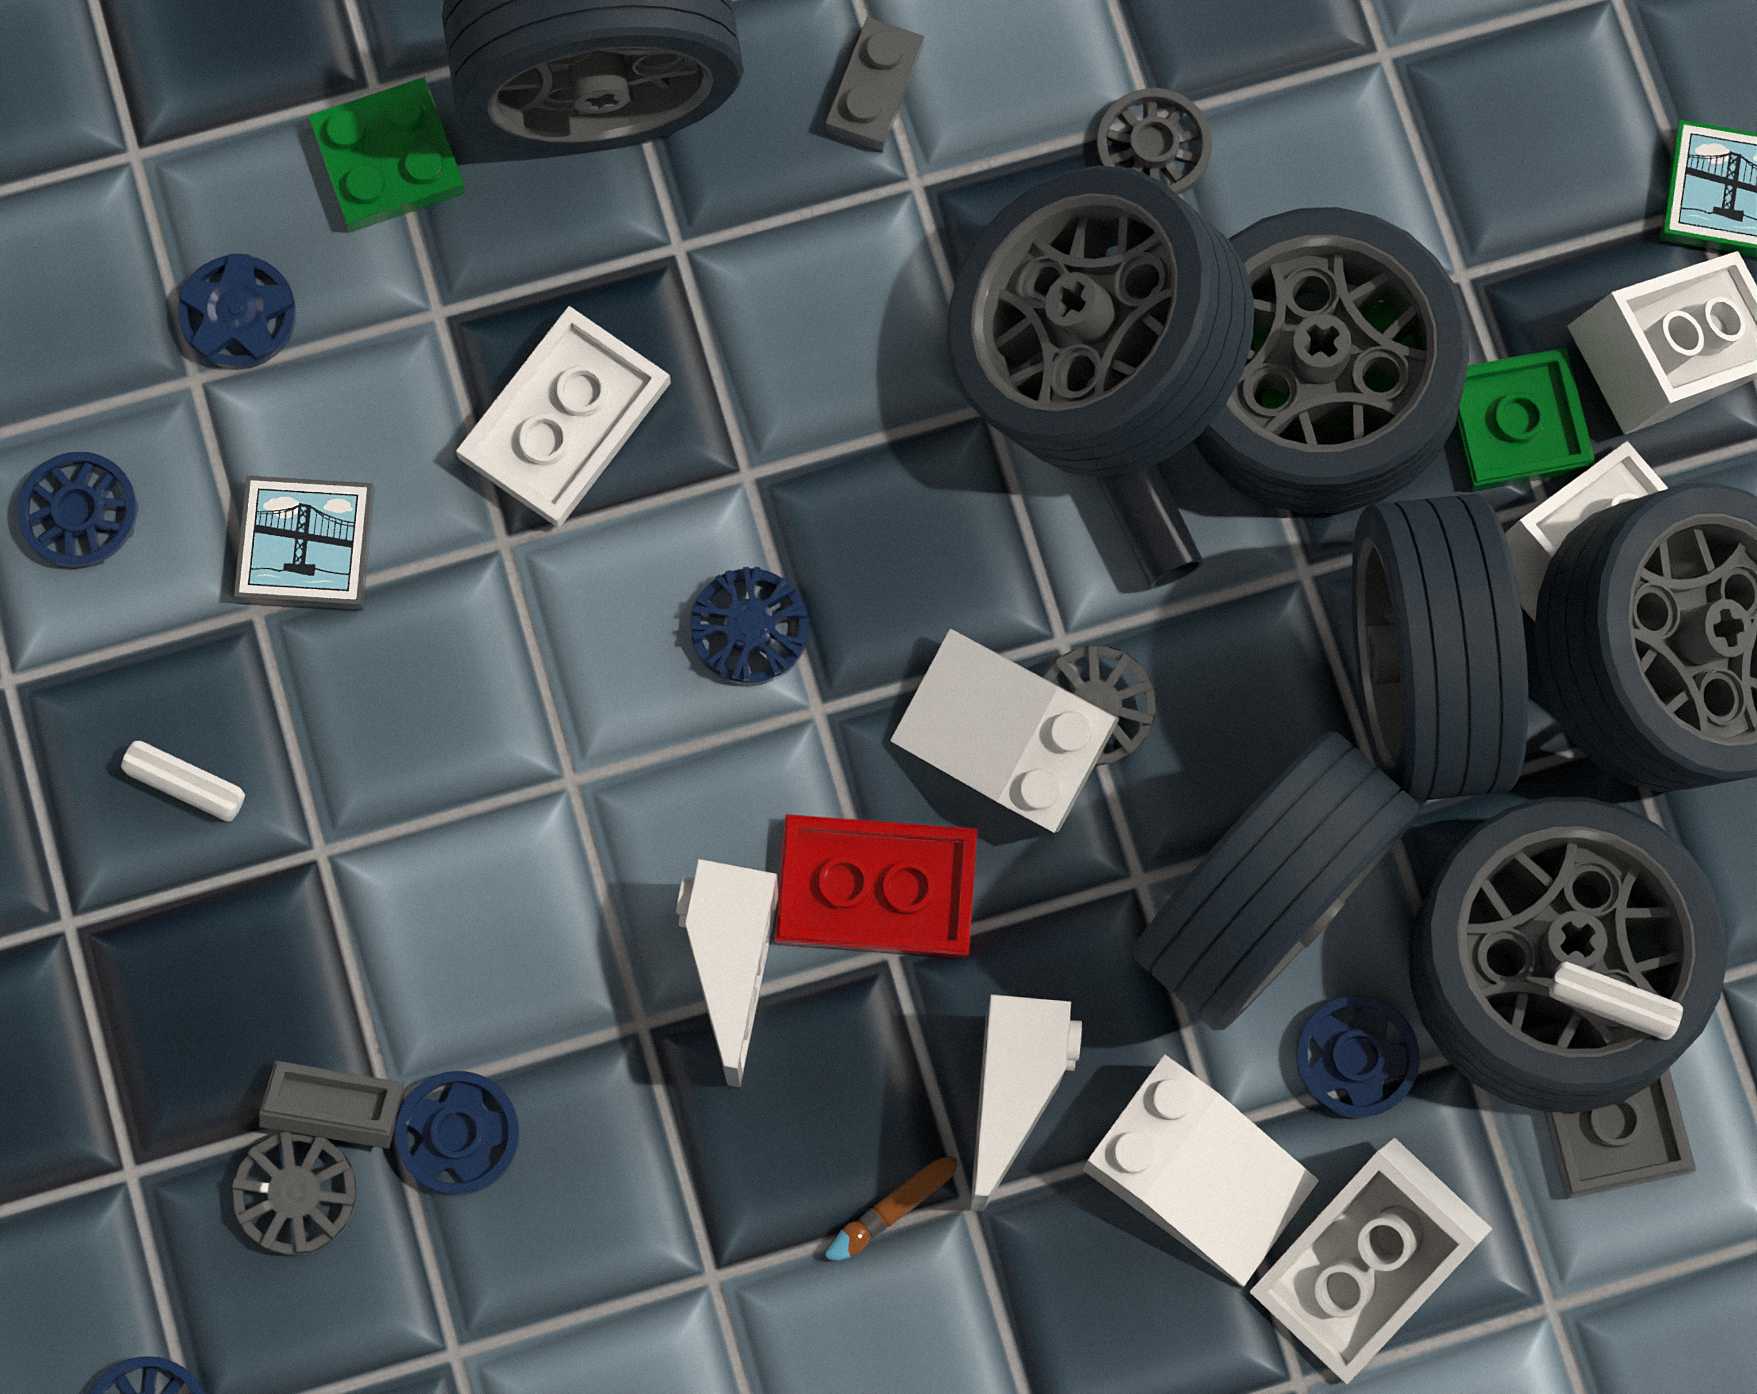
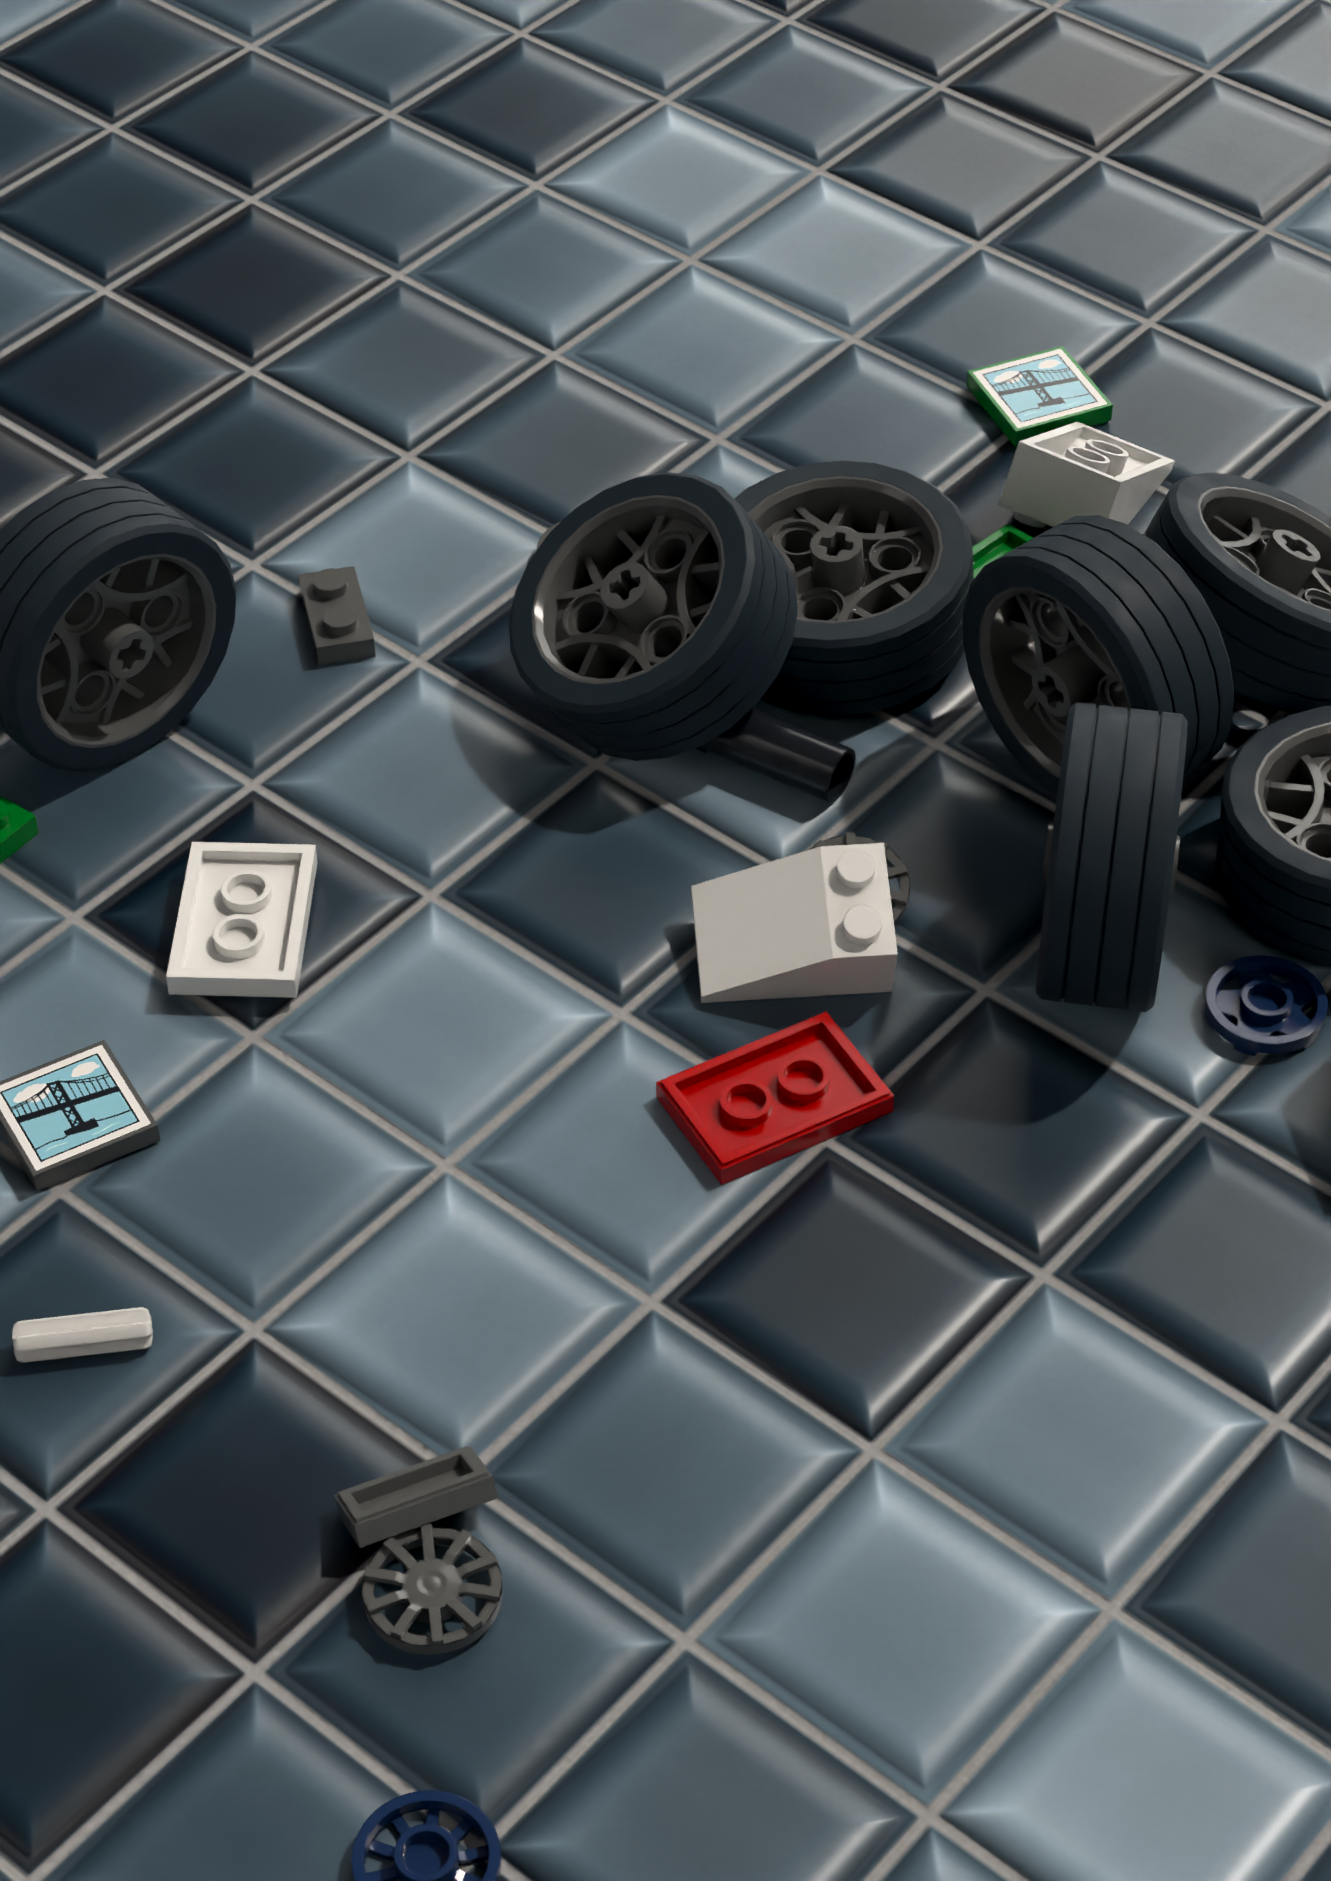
camera: 30 degrees left, 30 degrees down
dark blue wheel [396,1071,520,1195] -> none
white slope [676,859,778,1087] -> none
dark blue wheel [690,566,809,686] -> none
dark orange piece [826,1156,958,1261] -> none
white slope [970,995,1082,1211] -> none
white slope [1083,1054,1319,1288] -> none

